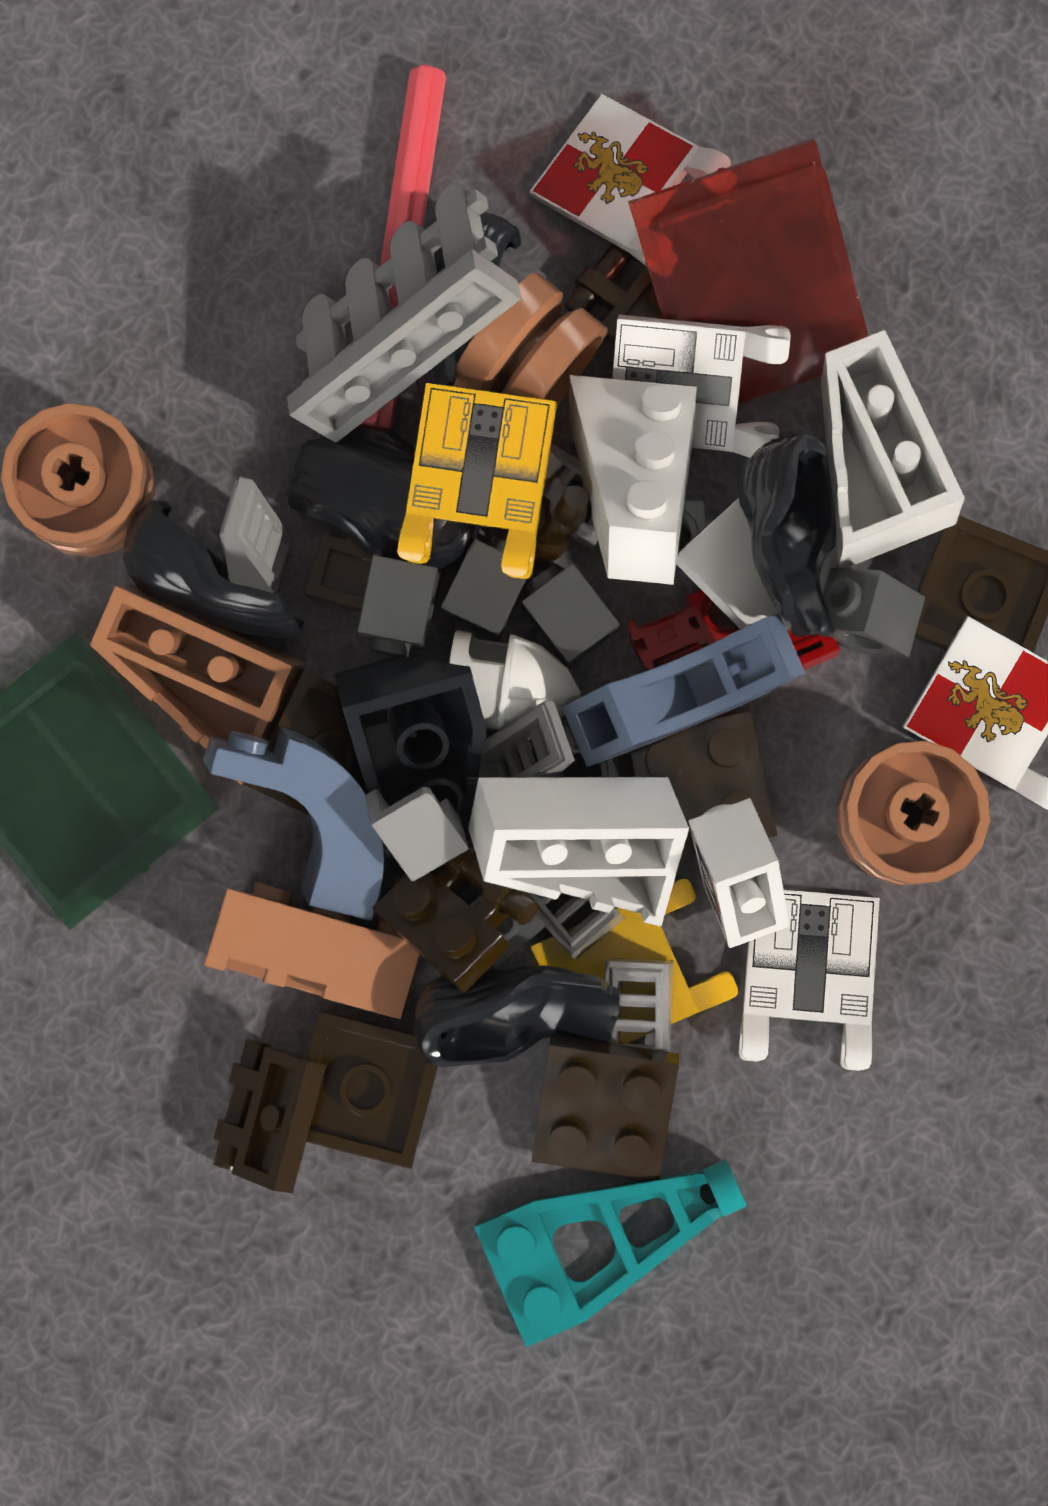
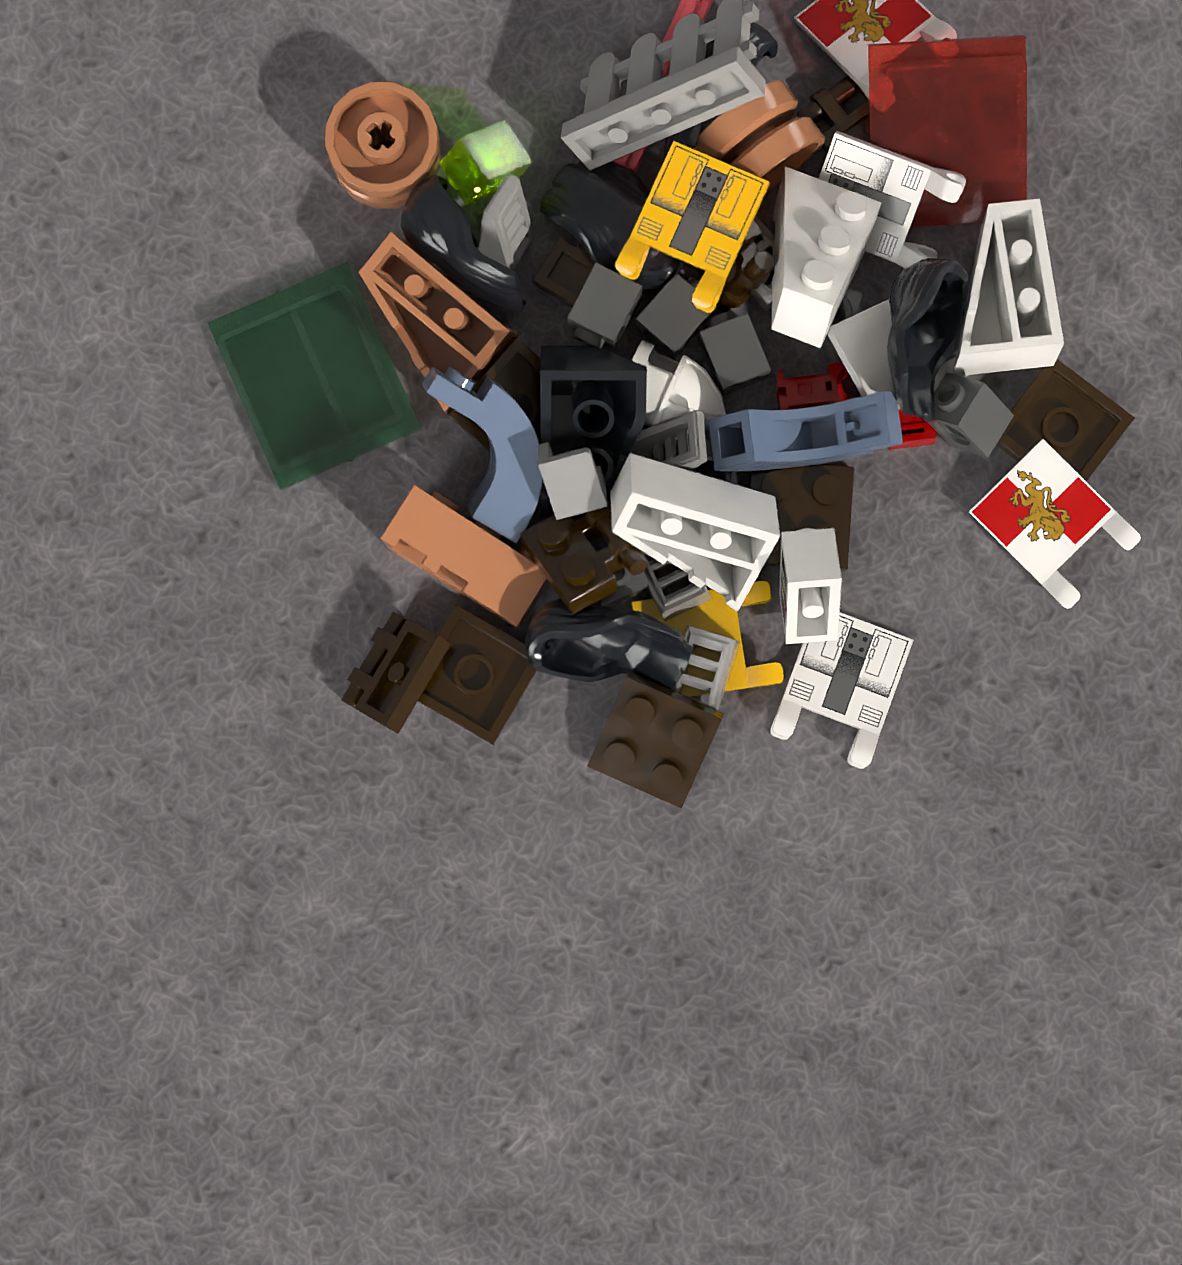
camera: 15 degrees right, 0 degrees up
teal plate [474,1159,747,1347] -> none
nougat wheel [835,741,990,885] -> none
none -> clear neon green brick [439,120,533,206]

